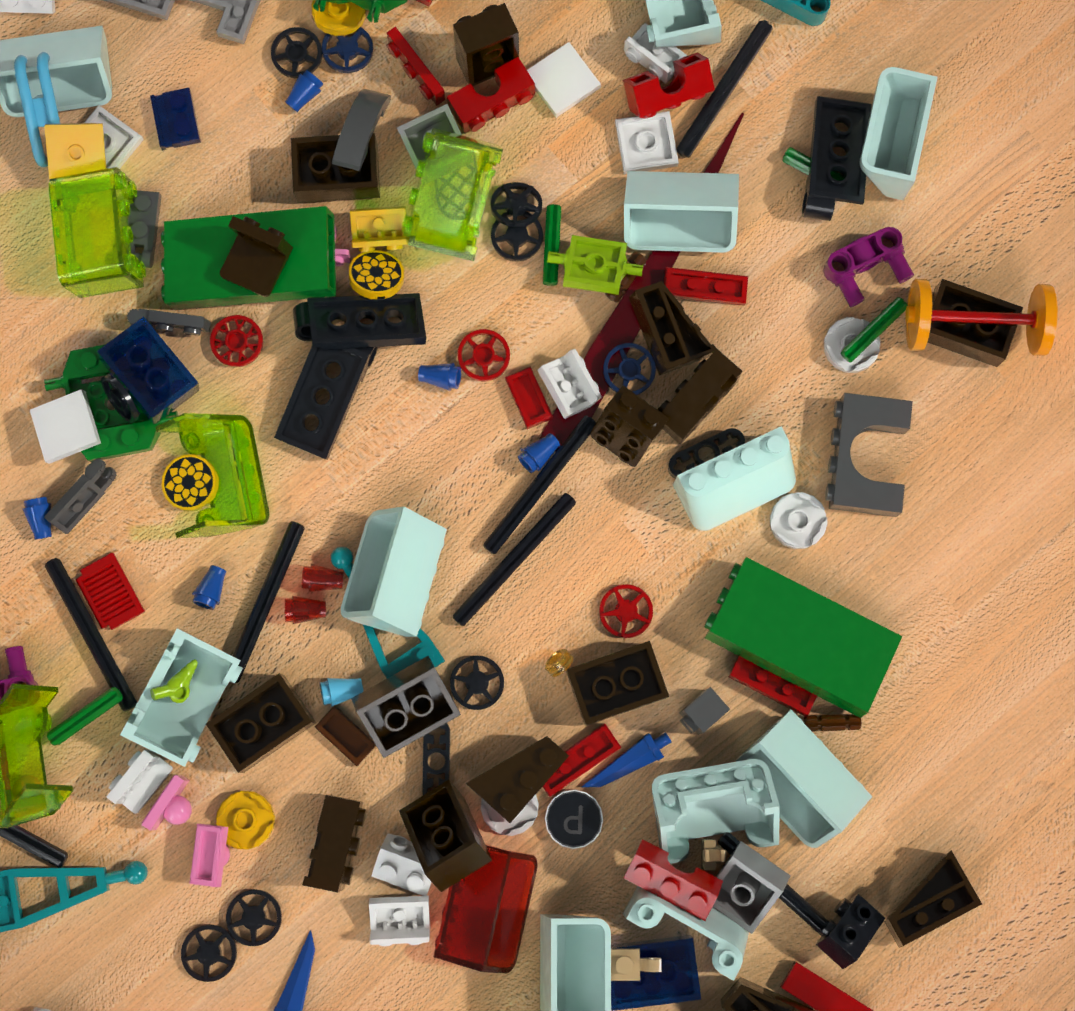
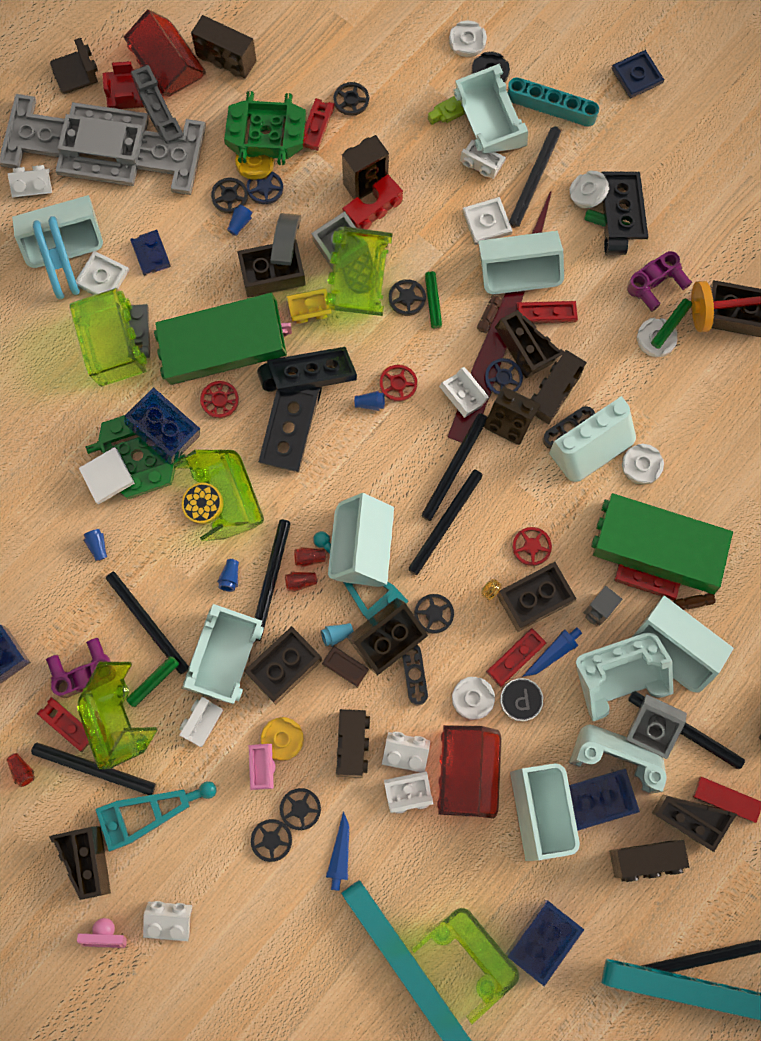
camera: 10 degrees left, 5 degrees down
yellow plate [44,123,107,182] -> none
dark grey hinge [44,458,117,534] -> none
red window [75,552,146,630] -> none
black wheel [101,373,141,423] -> none
dark grey hinge [126,309,211,336] -> none
bright pink tile [142,775,192,831] -> none
lime animal [150,659,198,703] -> none
dark brown bracket [220,216,293,297] -> none
yellow tile [348,250,404,299] -> none
red plate [386,26,445,106] -> none
dark brown brick [399,779,492,892] -> none
dark brown wedge [466,736,569,823] -> none
black wheel [490,182,542,227] -> none
red tile [505,366,553,430] -> none
blue cone [518,433,560,473] -> none
white tile [527,42,601,118] -> none
lime plate [547,235,643,295] -> none
tan plate [611,948,662,981] -> none
red arch [623,52,715,118] -> none
arch [624,839,723,921] -> none
tan plate [701,839,726,870] -> none
black brick [816,894,885,969] -> none
dark grey arch [825,393,913,517] -> none
light aqua windscreen [860,67,938,201] -> none
none -> white tile [570,170,609,208]

